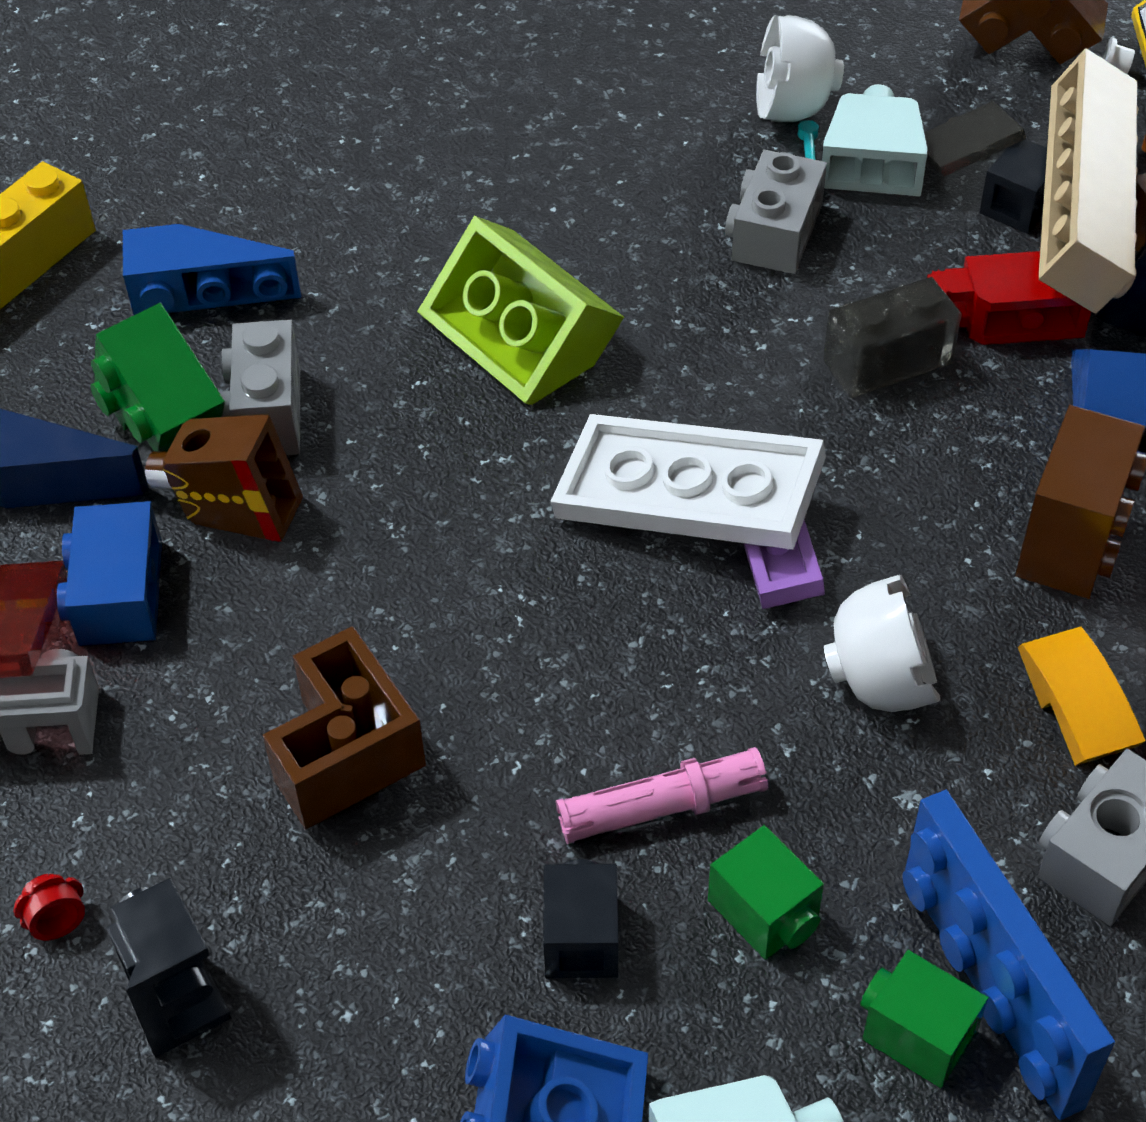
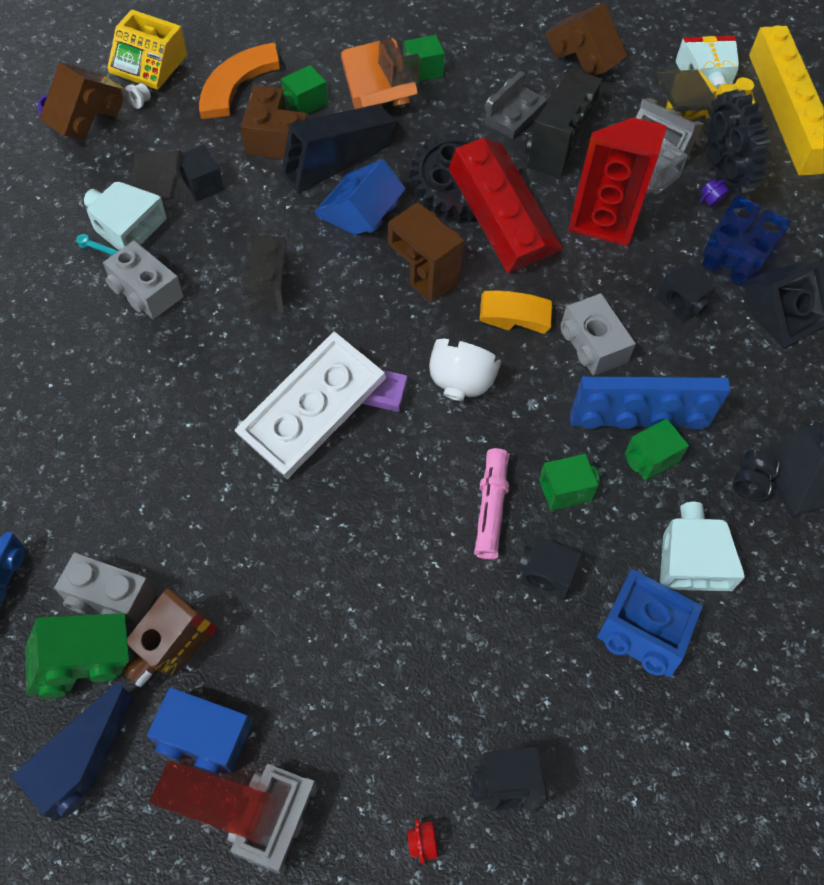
camera: 70 degrees left, 10 degrees up
reddish brown brick [262,626,426,830] -> none
lime slope [417,215,625,405] -> none
white cylinder [756,15,844,122] -> none
red hinge [919,251,1091,345] -> none
tan brick [1038,48,1139,314] -> none

